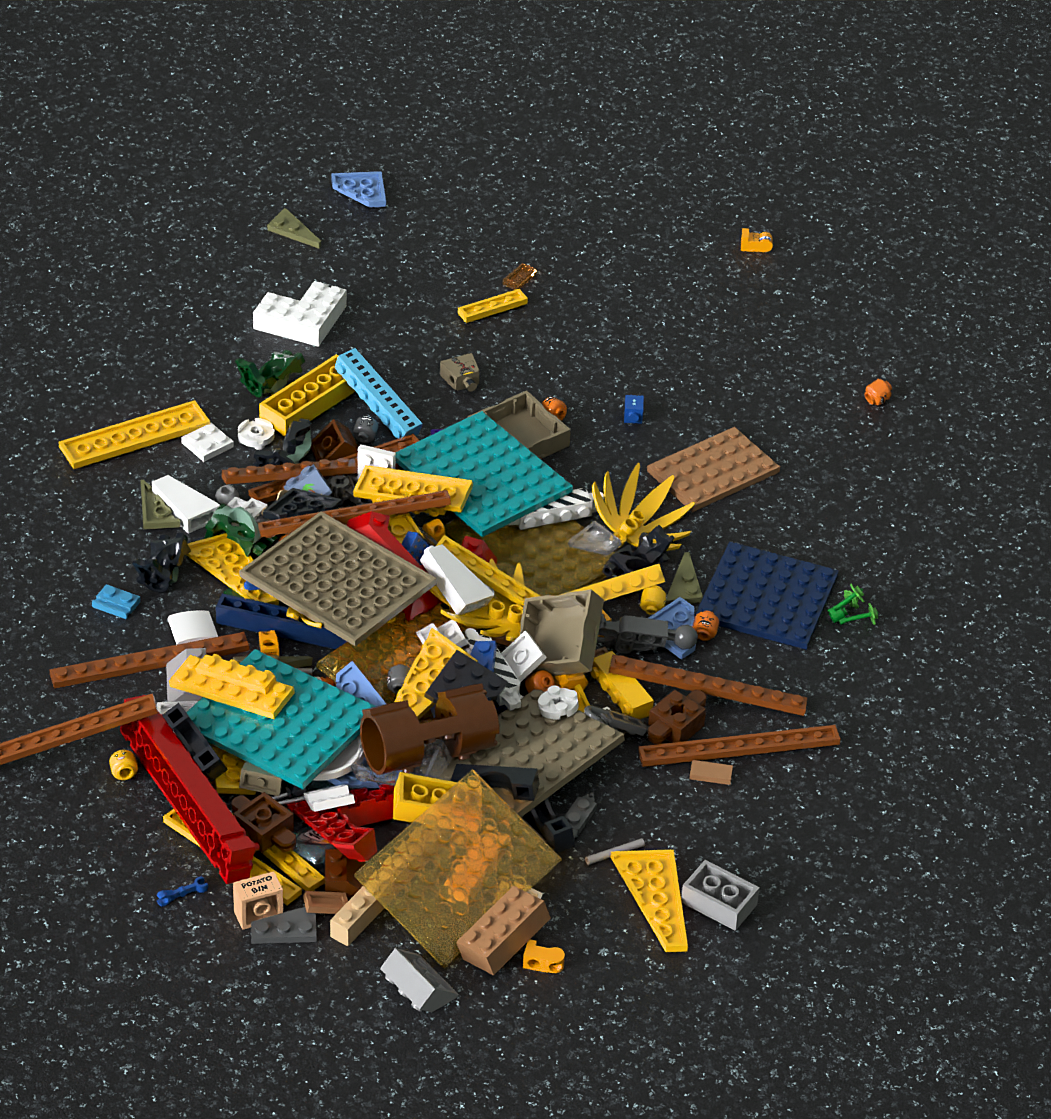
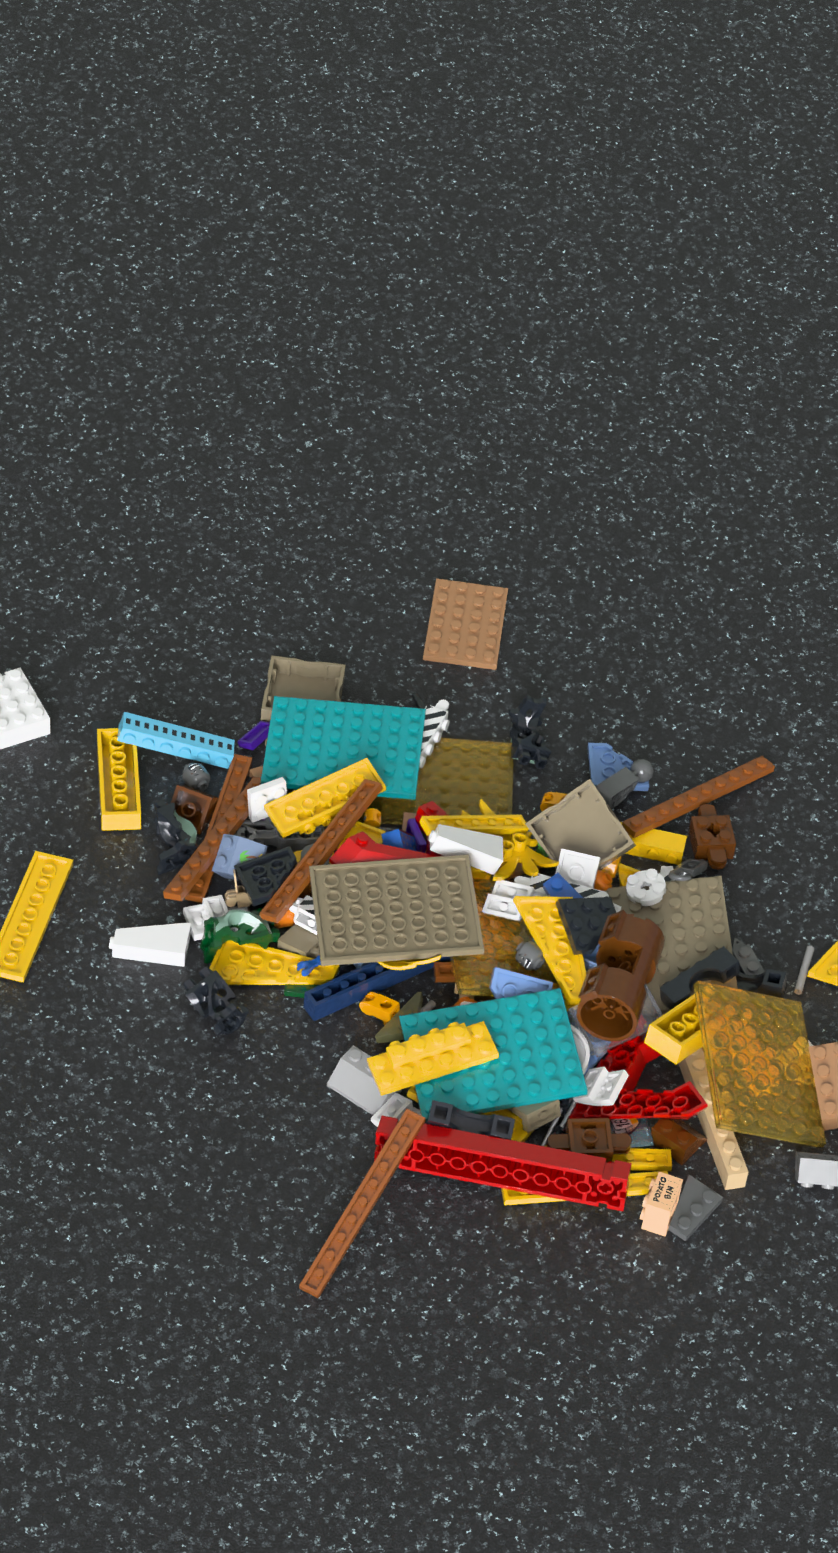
camera: 50 degrees left, 5 degrees up
dark orange plate [49,632,249,689] -> none
dark azure plate [92,584,140,619] -> none
yellow head [109,750,138,780] -> none
olive wing [141,480,180,529] -> none
blue piece [157,876,208,907] -> none
white slope [168,611,218,645] -> none
white plate [181,423,234,462] -> none
light grey plate [215,485,239,504] -> none
dark green hips [235,350,305,398] -> none
white plate [238,418,275,450] -> none
medium nougat tile [303,891,348,914] -> none
dark tan torso [440,353,479,392] -> none
yellow plate [458,289,528,323] -> none
clear orange tile [503,263,536,290] -> none
orange head [541,397,567,421] -> none
yellow plate [557,564,665,602] -> none
clear wing [568,521,621,556] -> none
yellow plant [592,462,695,551] -> none
blue brick [624,395,644,424] -> none
dark orange plate [638,725,840,767] -> none
yellow head [640,585,667,615] -> none
olive wing [666,552,703,606] -> none
medium nougat tile [690,760,733,785] -> none
orange head [692,611,719,641] -> none
dark blue plate [695,541,839,650] -> none
light orange leg [741,228,773,252] -> none
plant [827,583,879,625] -> none
orange head [864,379,892,406] -> none

